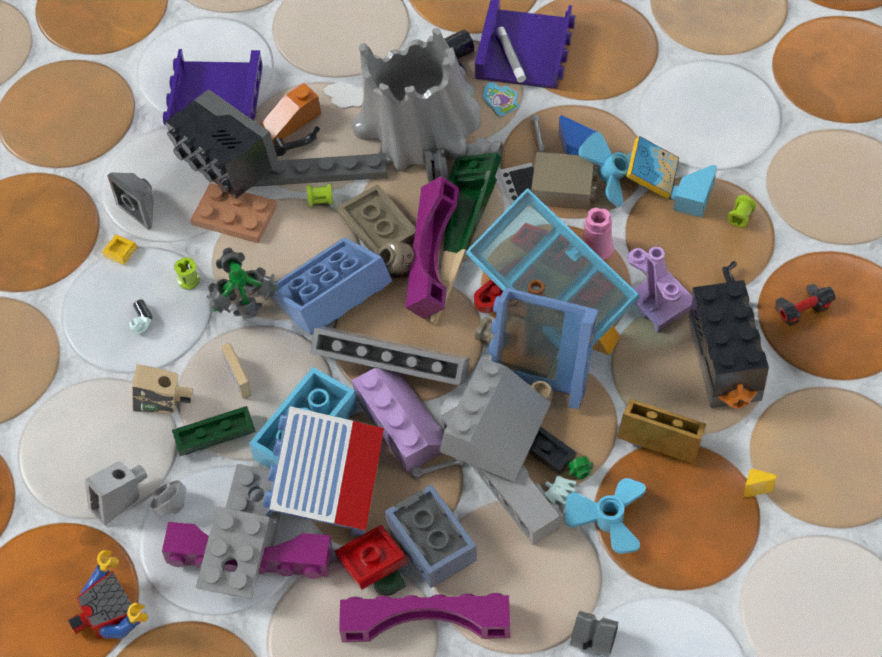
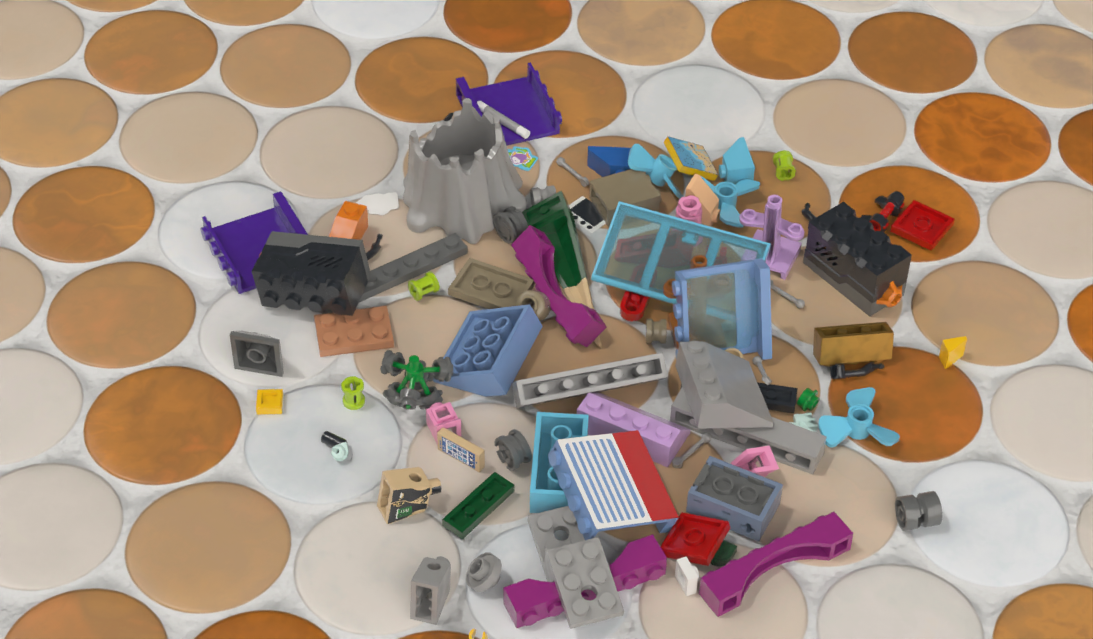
camera: 35 degrees left, 10 degrees down
none -> bright pink window [426,402,461,445]
none -> dark grey wheel [494,429,532,471]
none -> white plate [675,557,700,596]
none -> light nougat slope [685,174,721,227]
none -> medium azure piece [700,176,760,228]
none -> bright pink window [731,445,779,477]
none -> light grey hinge [753,356,772,385]
none -> light grey hinge [770,280,805,308]
none -> black piece [830,362,884,379]
none -> red plate [890,200,955,251]

